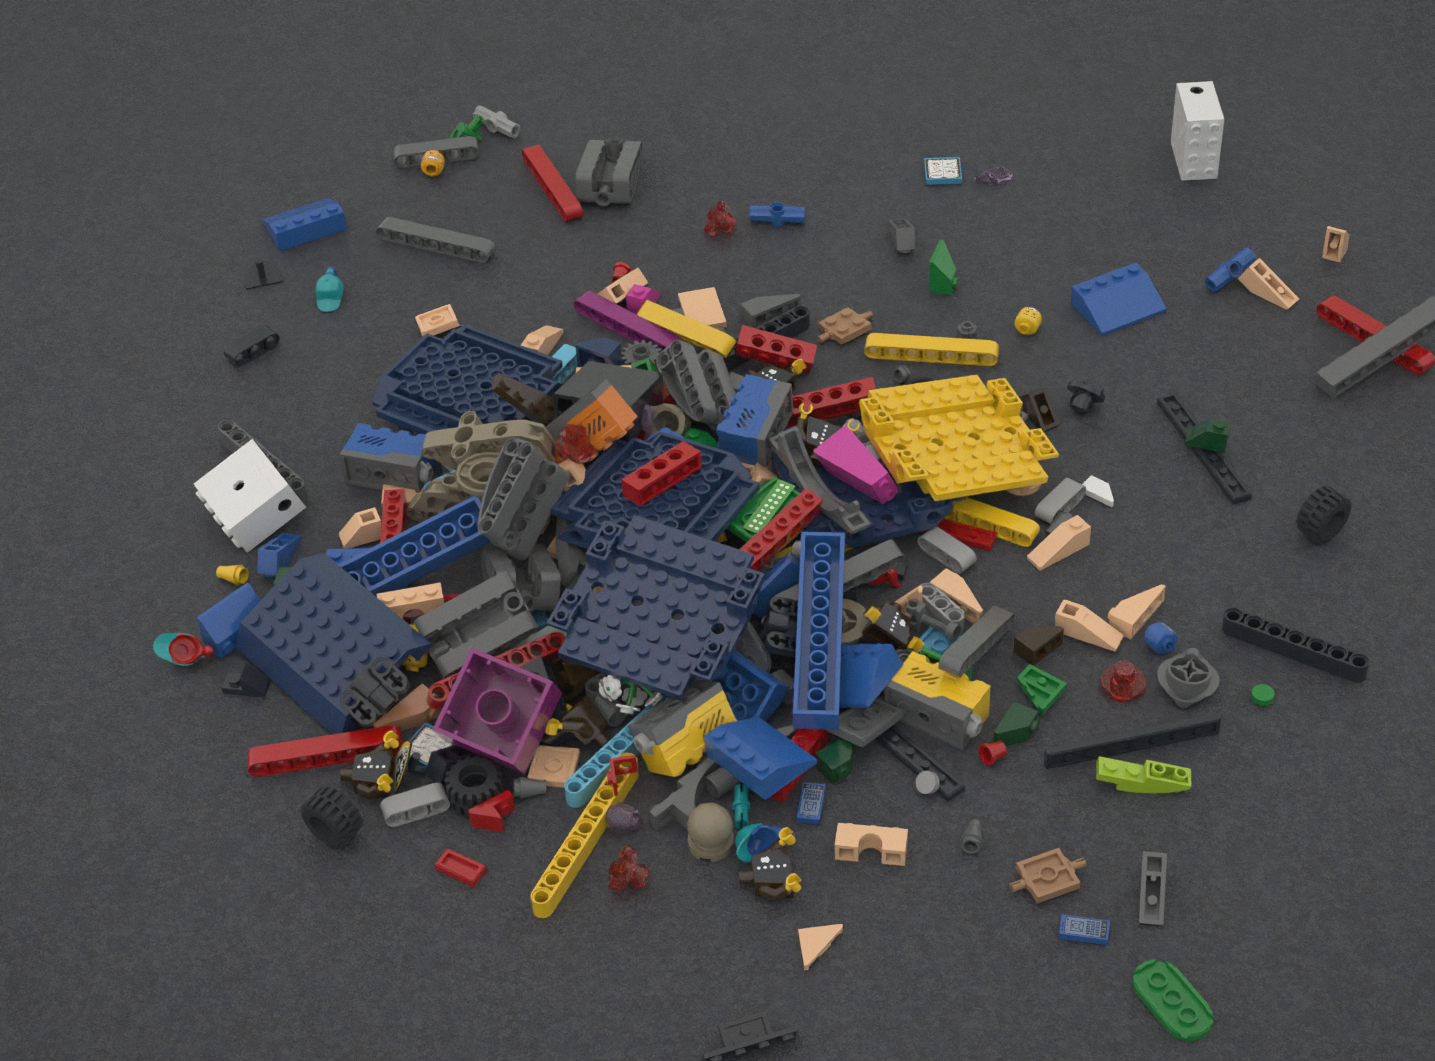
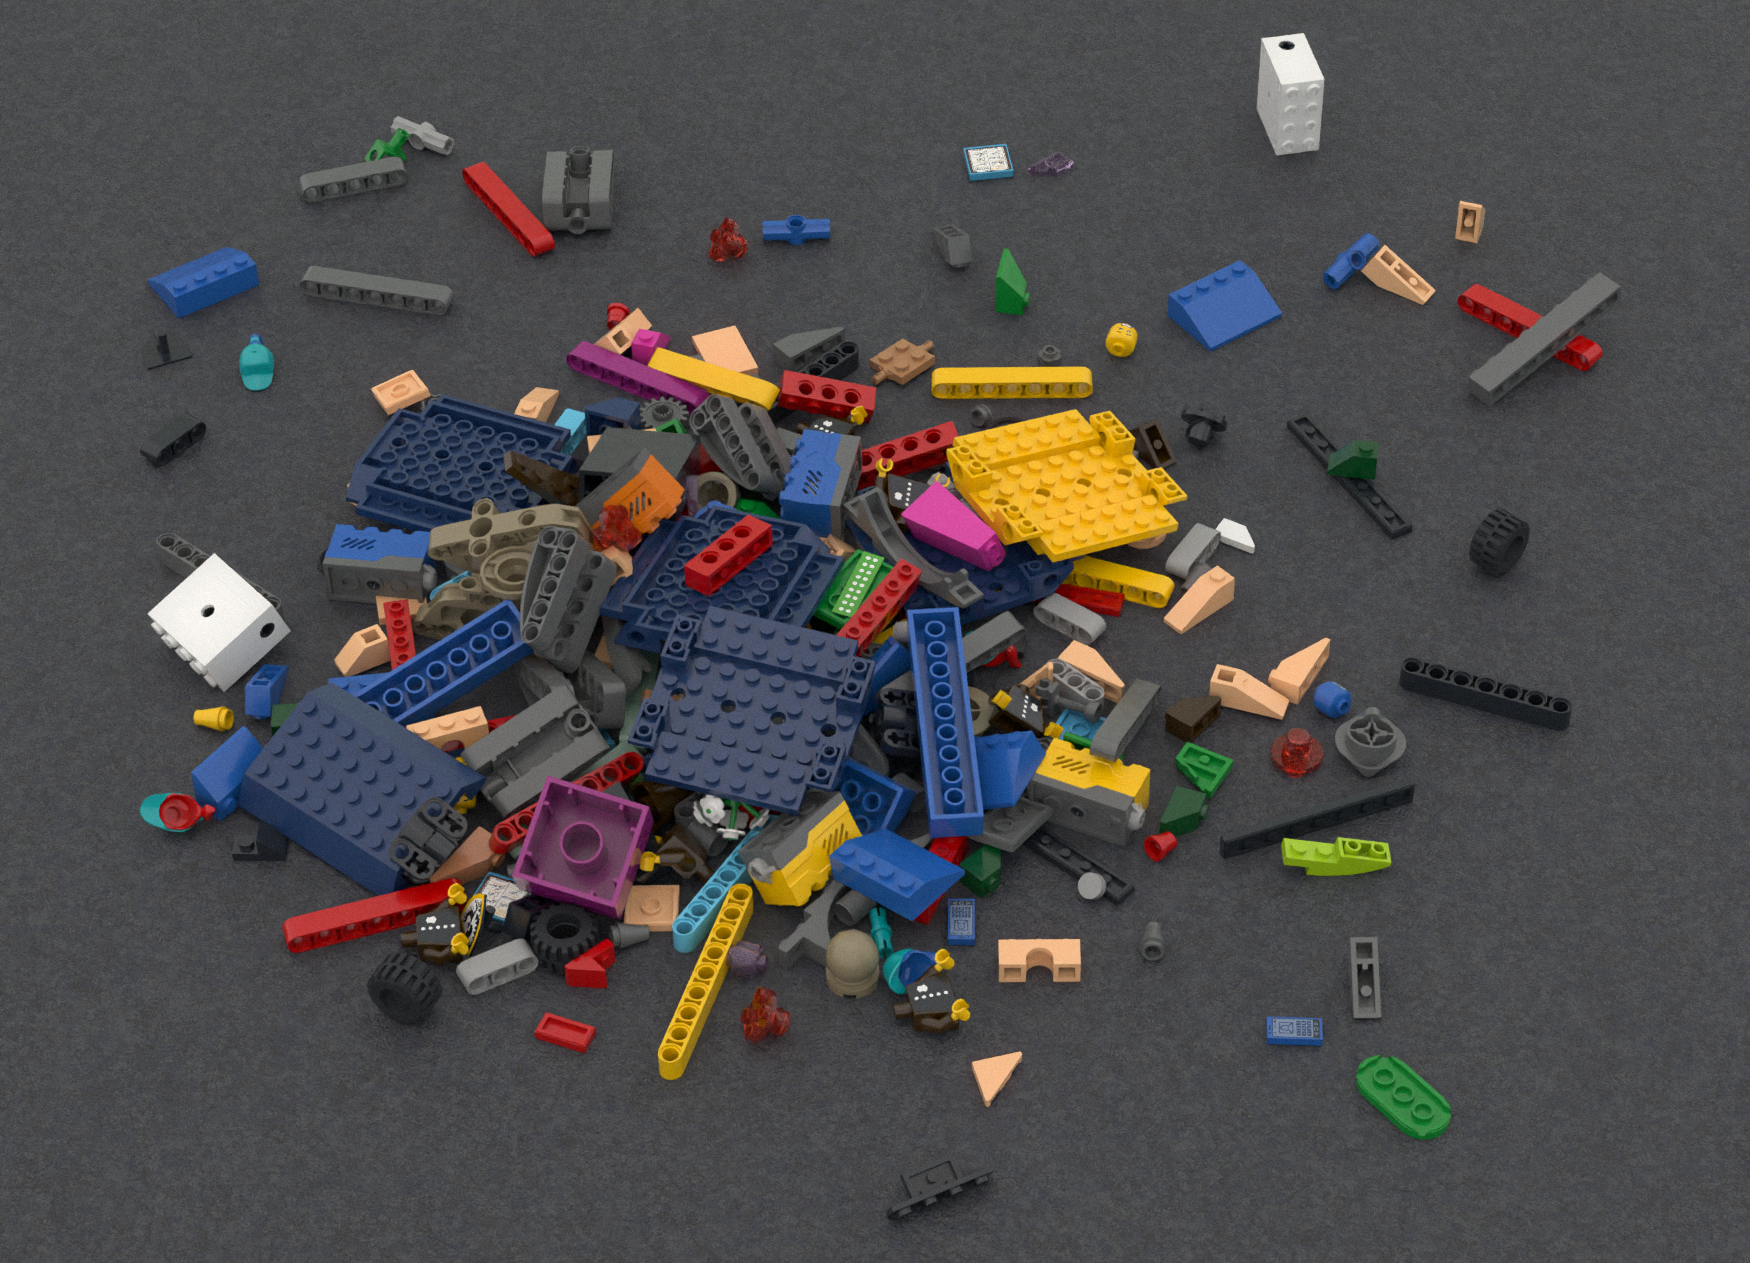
camera: 10 degrees left, 0 degrees up
light orange head [421,150,445,177] -> none
red bracket [607,755,637,796] -> none
medium nougat plate [1009,848,1087,904] -> none
green tile [1251,684,1275,706] -> none

